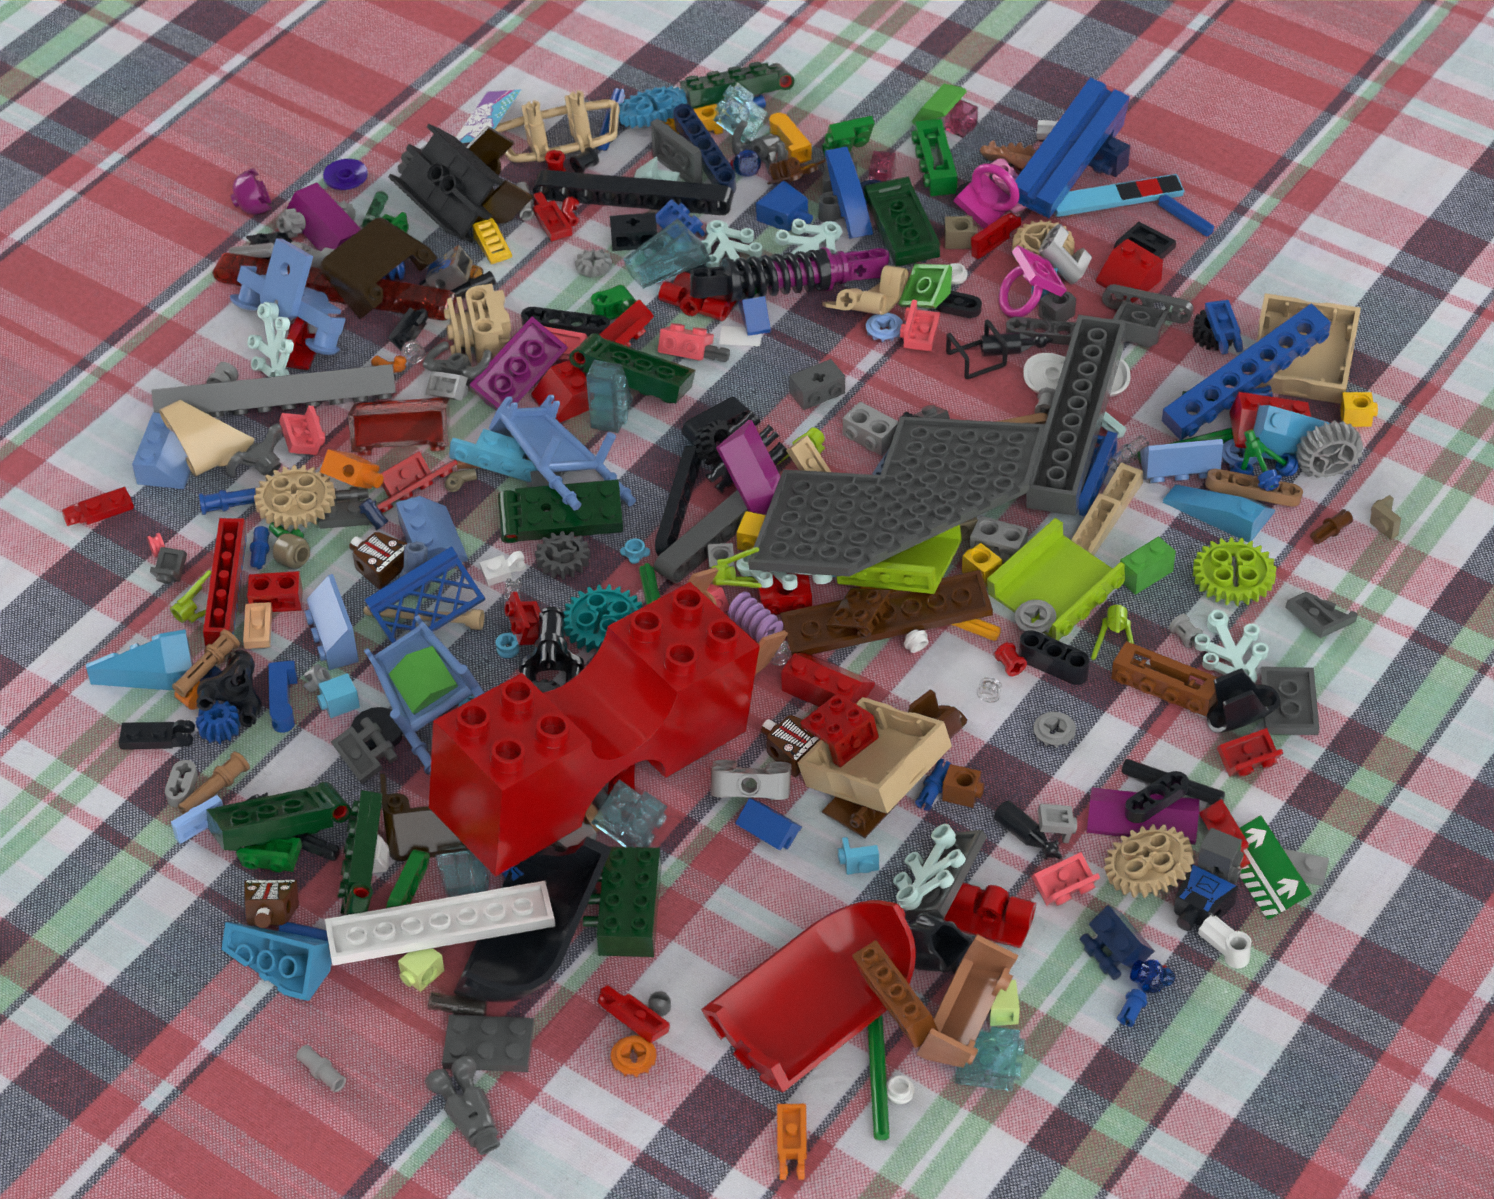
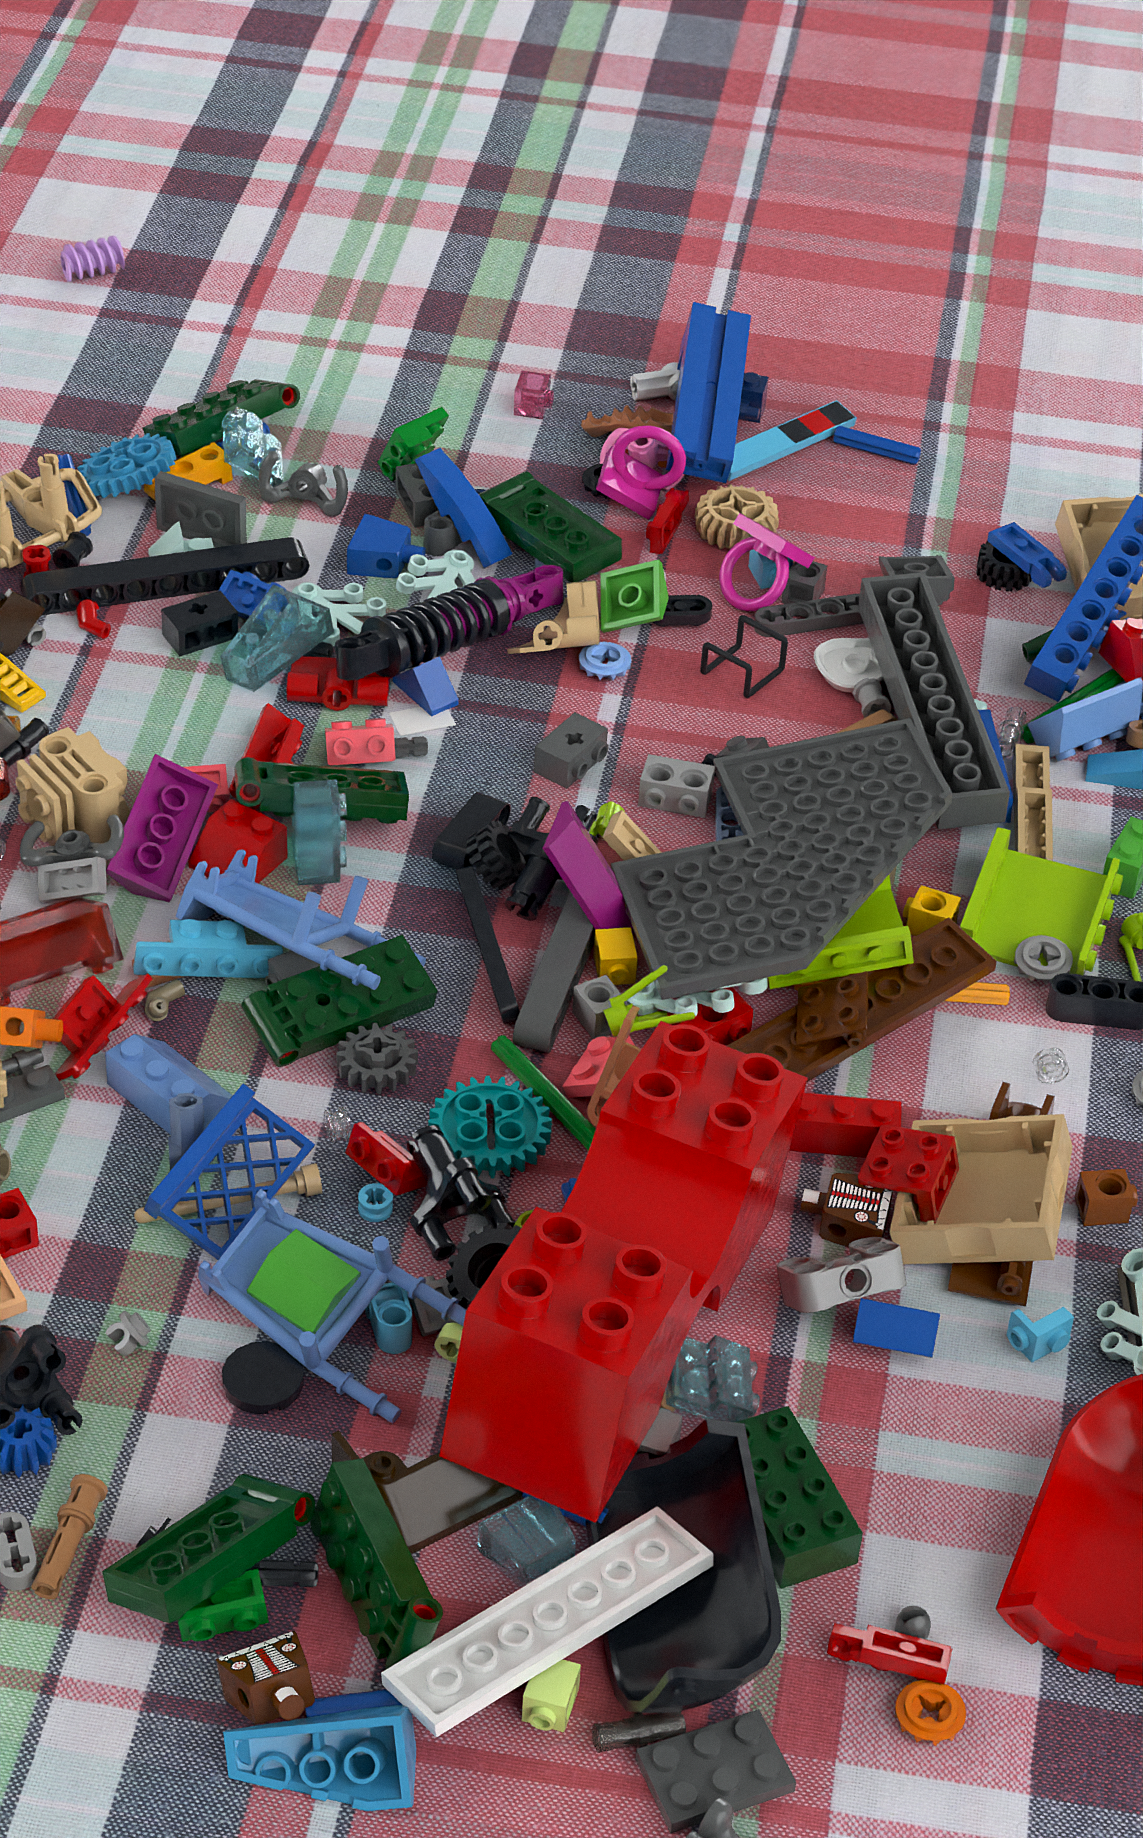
camera: 30 degrees left, 5 degrees down
light blue plate [171,795,223,844] -> none
blue leg [268,660,298,733] -> none
medium blue slope [304,574,359,670] -> none
medium azure brick [317,673,360,718] -> none
dark grey plate [331,717,398,784] -> none
torso [349,532,407,590] -> none
dark blue pin [358,498,389,530] -> none
green beam [386,849,430,908] -> none
white plate [479,551,526,586] -> none
black beam [521,307,610,337] -> none
red hinge [532,192,572,242] -> none
light grey gear [575,248,612,277] -> none
green piece [591,285,636,320] -> none
medium azure plate [620,538,650,564] -> none
dark blue beam [673,104,736,193] -> none
clear blue animal [729,149,761,177] -> none
reddish brown hinge [767,157,826,185] -> none
light orange leg [769,113,812,164] -> none
clear pink brick [869,151,896,181] -> none
coral bracket [900,299,940,352] -> none
white plate [903,630,929,653] -> none
green brick [911,119,958,197] -> none
bright green slope [912,84,967,125] -> none
blue pin [915,759,951,811] -> none
dark tan brick [944,216,977,249] -> none
light grey brick [970,515,1028,563] -> none
black wheel [980,332,1053,357] -> none
red bush [994,642,1027,677] -> none
light grey connector [1039,224,1092,285] -> none
red slope [1096,239,1163,303] -> none
dark grey beam [1102,285,1194,324] -> none
black plate [1114,222,1176,259] -> none

